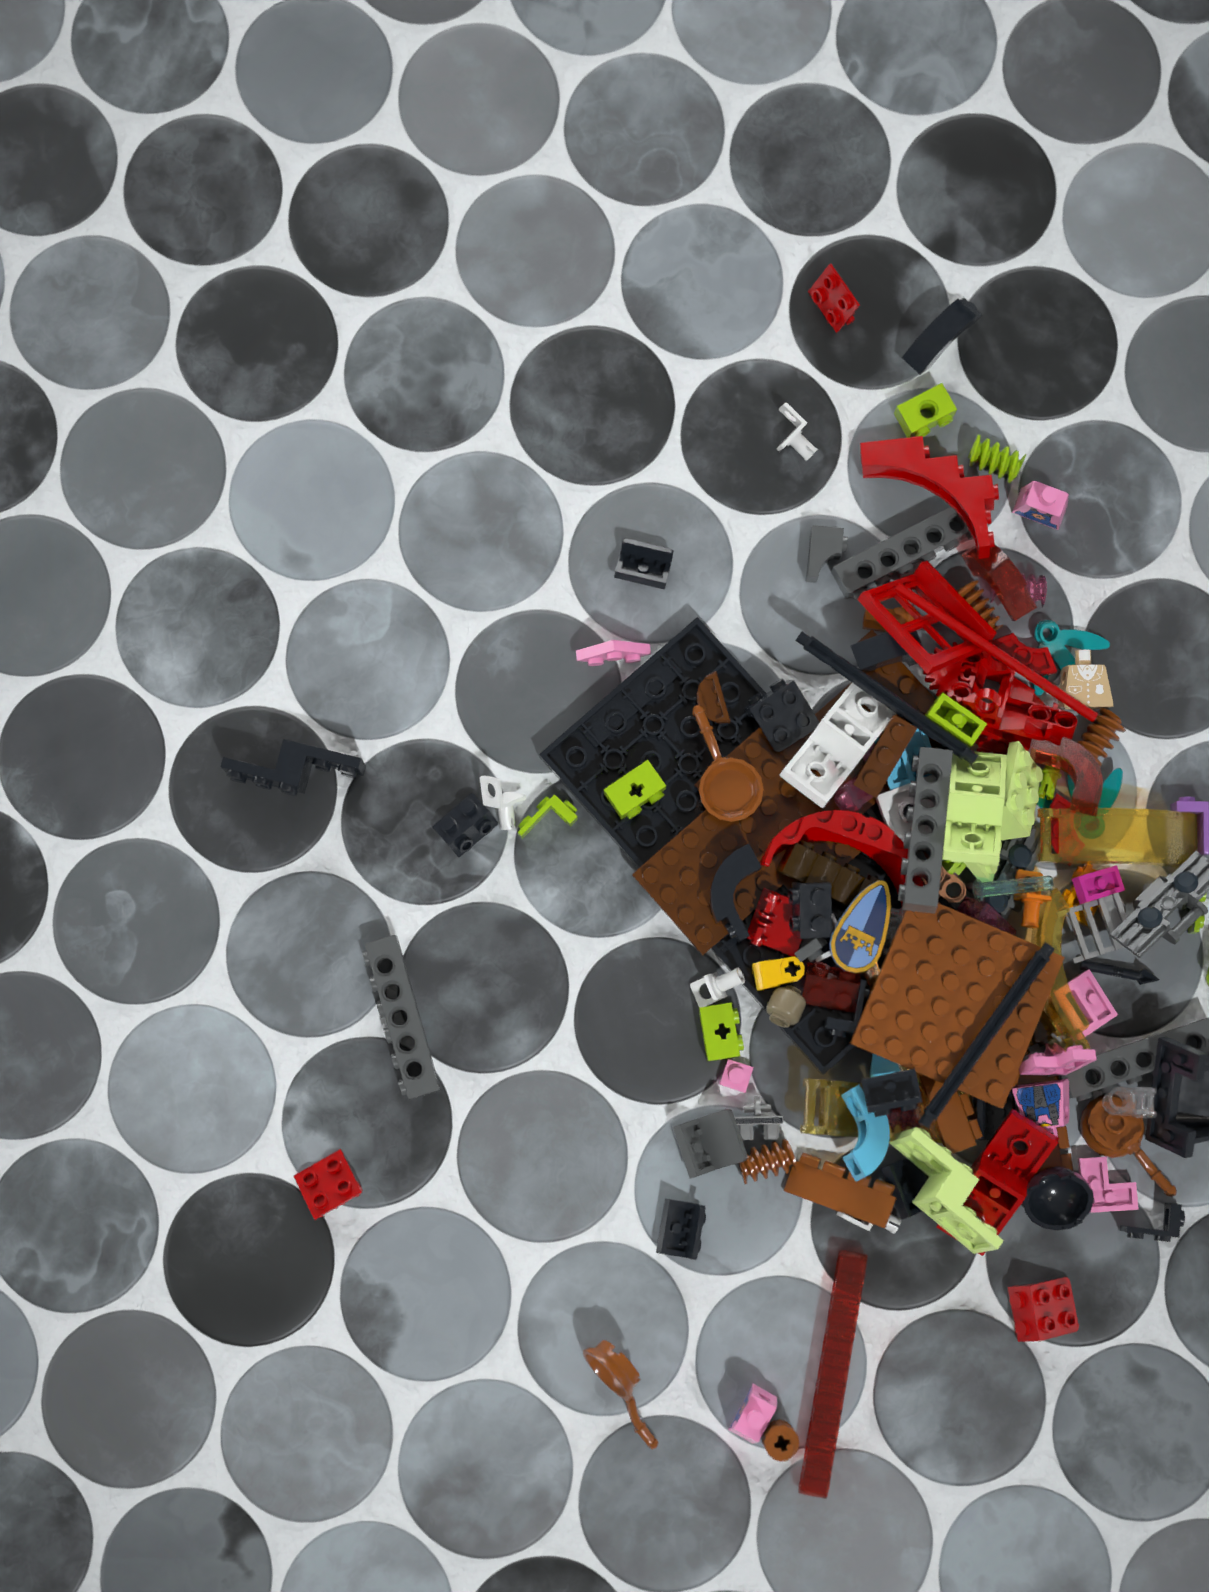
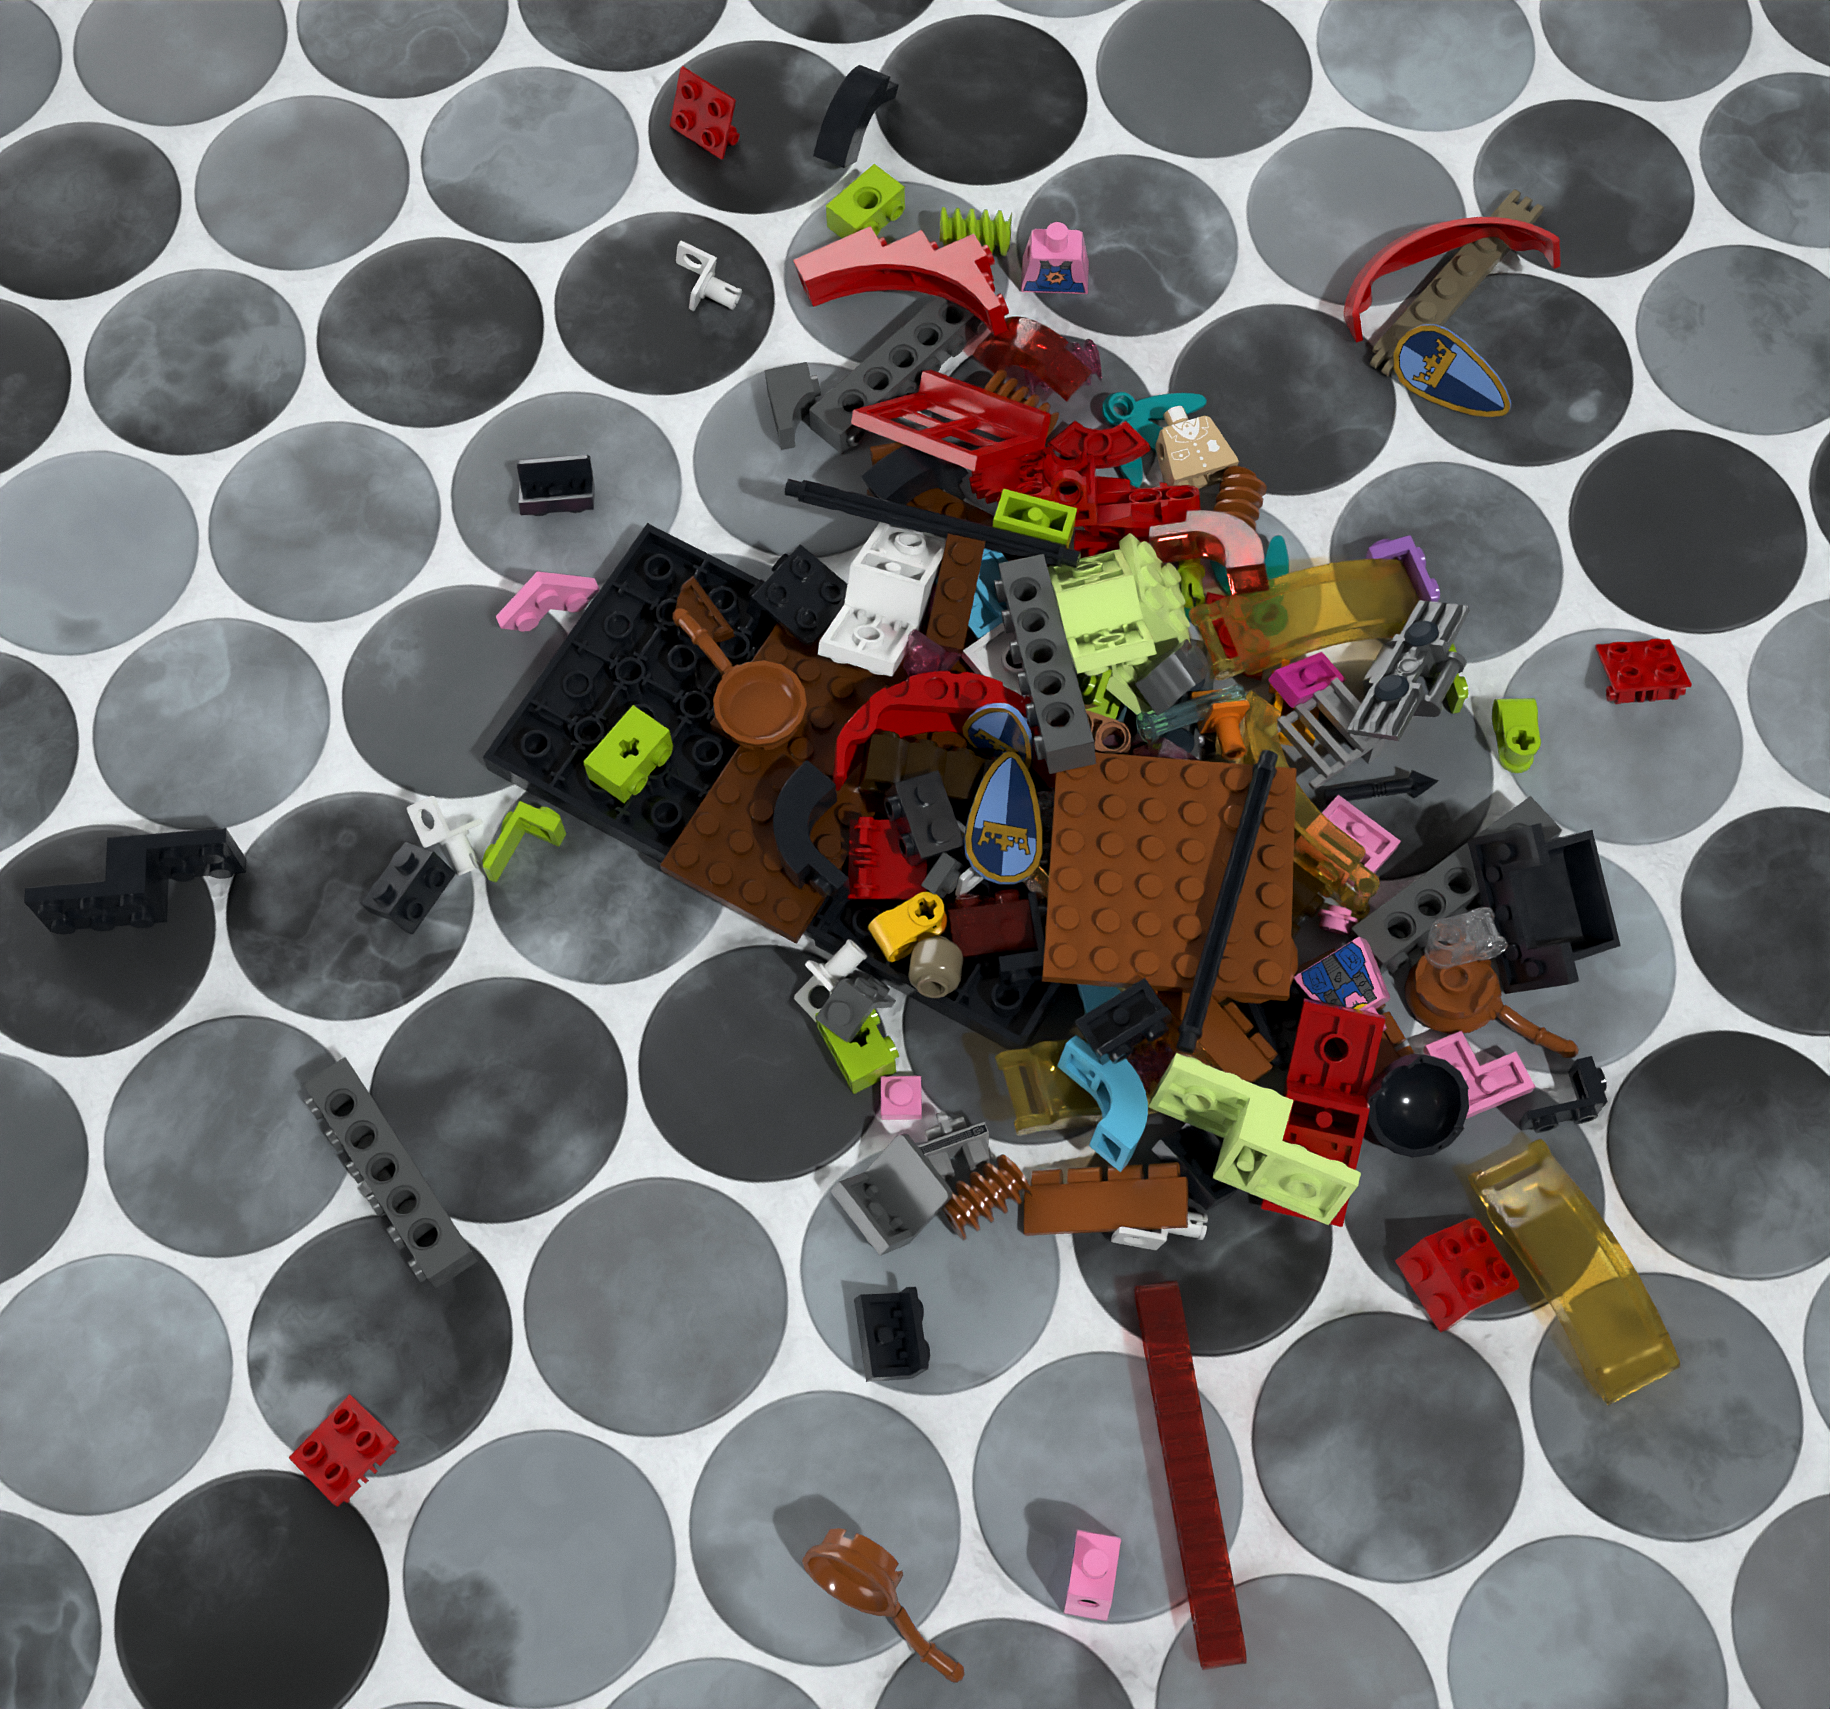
camera: 15 degrees left, 15 degrees down
dark orange piece [762,1420,799,1462] -> none
red piece [893,582,1098,722] -> none
bright pink plate [1019,1045,1097,1075] -> none
none -> dark grey bracket [815,976,896,1042]
none -> shield [962,703,1035,769]
none -> dark grey arch [1135,639,1209,716]
none -> clear yellow windscreen [1468,1139,1680,1406]

